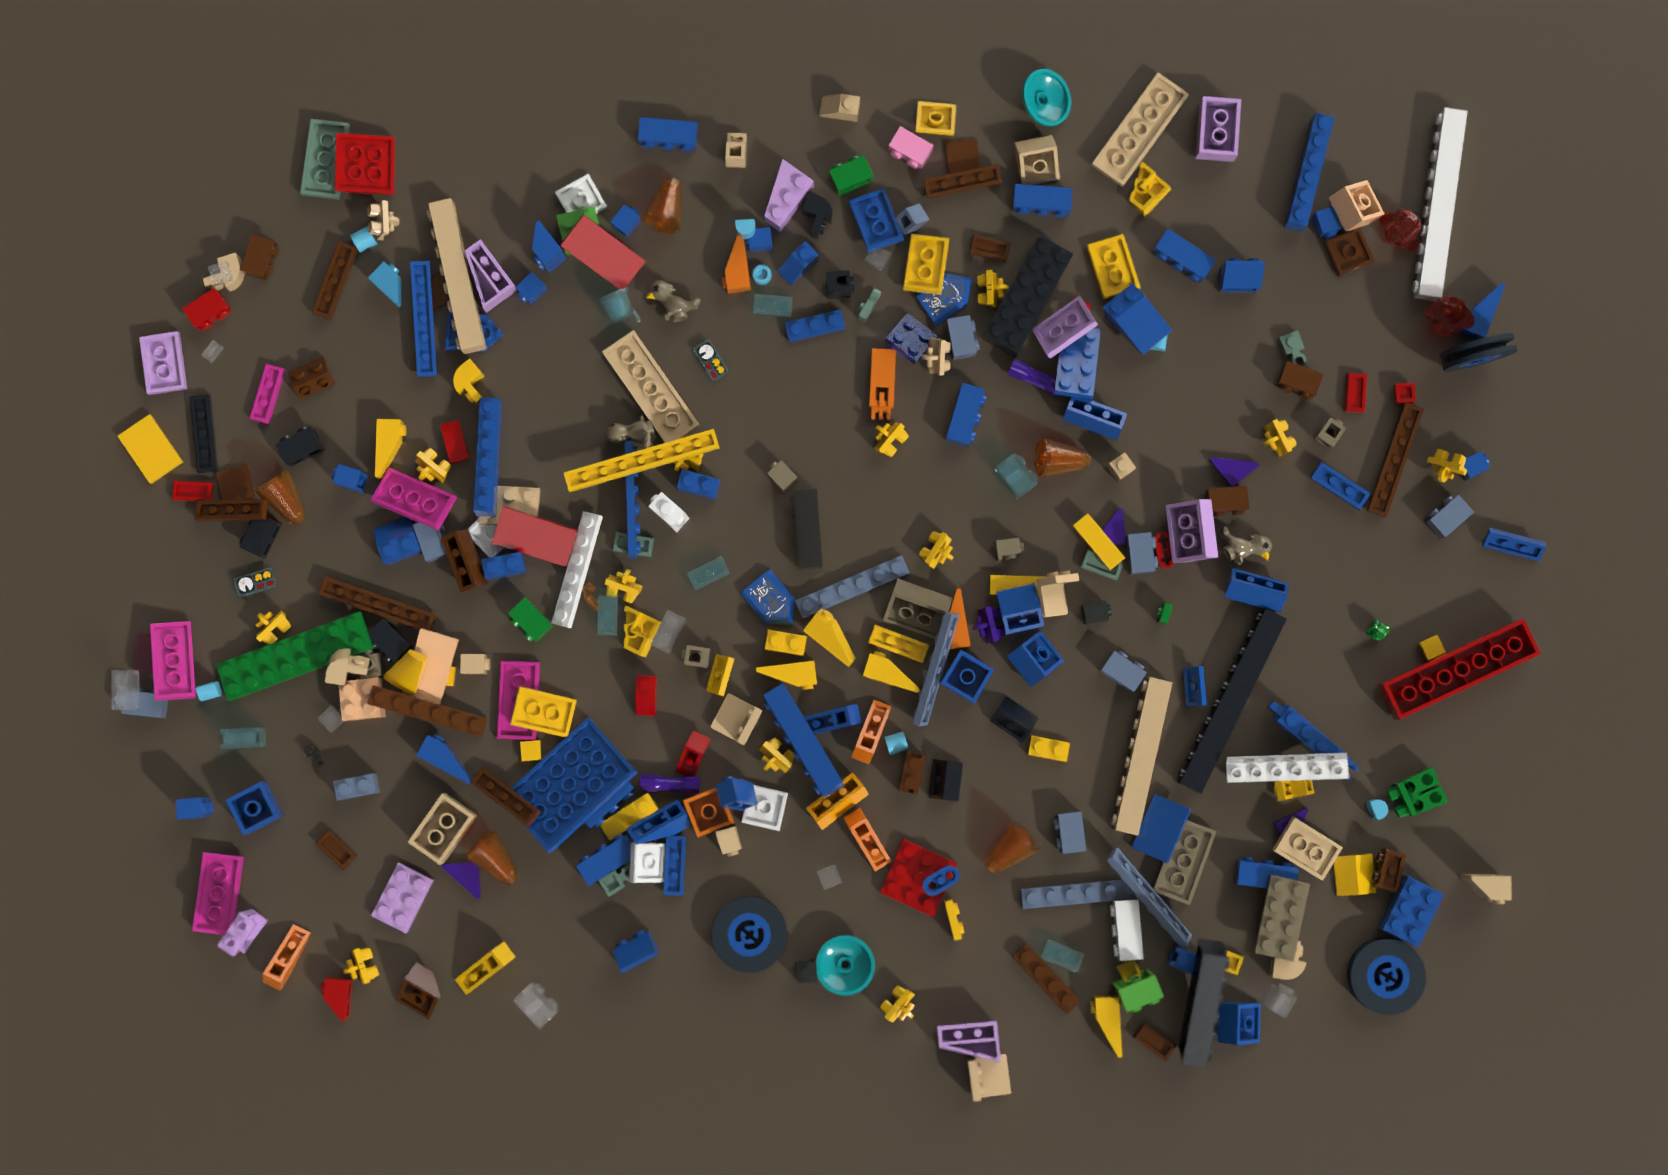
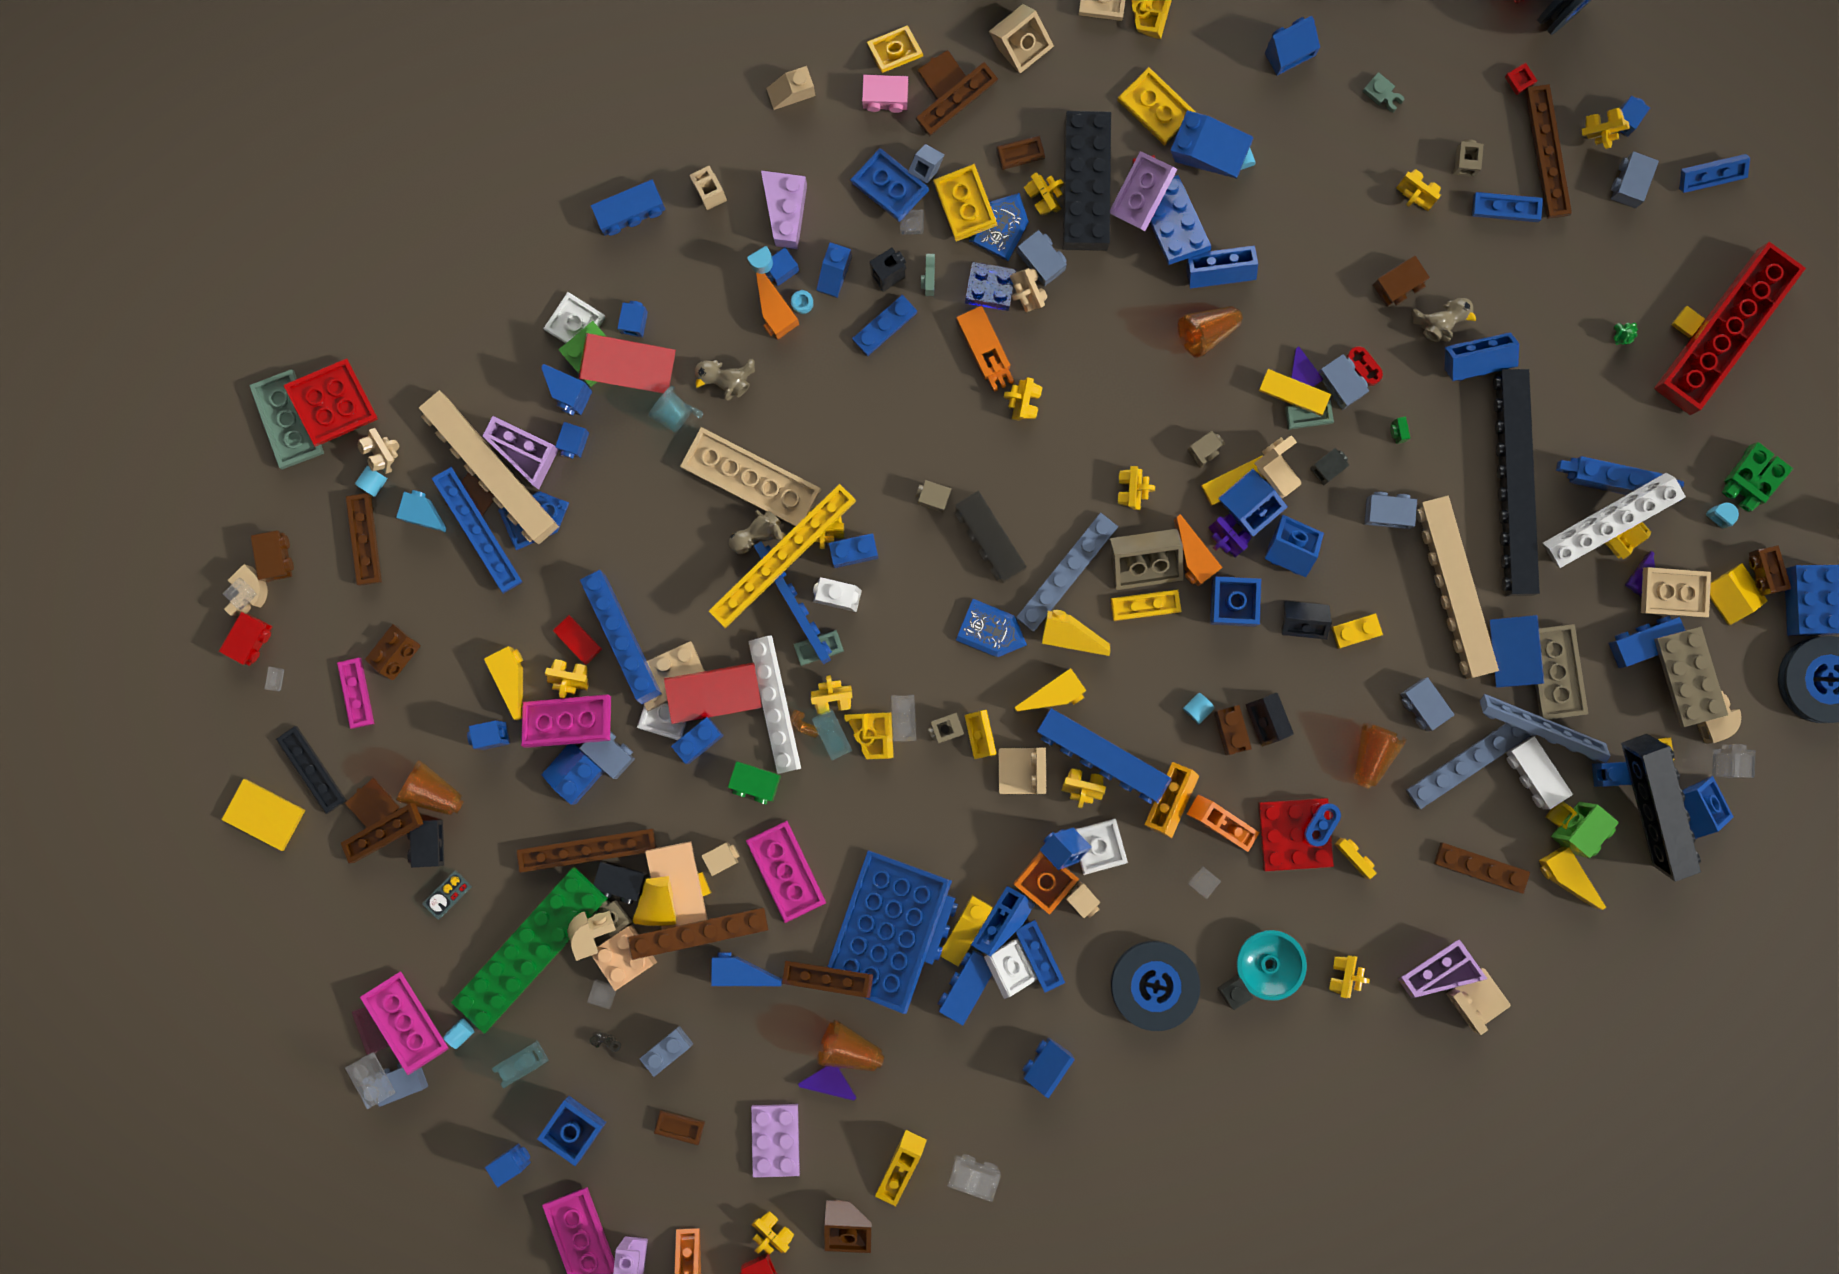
camera: 20 degrees left, 0 degrees up
lavender plate [139,331,187,395] -> none
red tile [172,480,214,502] -> none
yellow hips [255,610,291,645] -> none
black brick [276,426,325,467] -> none
tan brick [408,793,478,865] -> none
reddish brown brick [441,529,488,593] -> none
yellow brick [453,358,485,405] -> none
yellow tile [510,686,577,738] -> none
yellow tile [520,740,542,761] -> none
sand green plate [598,865,630,897] -> none
red slope [635,675,658,716] -> none
dark purple axle [640,774,700,794] -> none
clear orange cone [643,178,682,234] -> none
red slope [675,731,711,777] -> none
clear light blue plate [687,556,730,591] -> none
tile [693,339,729,382] -> none
clear light blue plate [753,294,793,317] -> none
yellow brick [765,630,807,657] -> none
black brick [802,192,832,239] -> none
blue slope [804,704,862,735] -> none
green brick [829,155,874,196] -> none
orange slope [851,700,892,764] -> none
yellow slope [863,651,920,694] -> none
sand blue plate [913,612,960,727] -> none
blue brick [945,383,987,447] -> none
clear light blue brick [995,453,1038,499] -> none
dark purple axle [1007,359,1062,398] -> none
blue brick [1012,184,1073,218] -> none
clear light blue plate [1040,939,1085,973] -> none
tan brick [1106,452,1136,482] -> none
reddish brown tile [1133,1022,1177,1062] -> none
blue brick [1153,229,1216,283] -> none
lavender brick [1166,499,1218,563] -> none
blue plate [1183,666,1207,707] -> none
dark purple tile [1209,457,1260,487] -> none
reddish brown brick [1276,361,1323,400] -> none
red tile [1344,373,1367,413] -> none

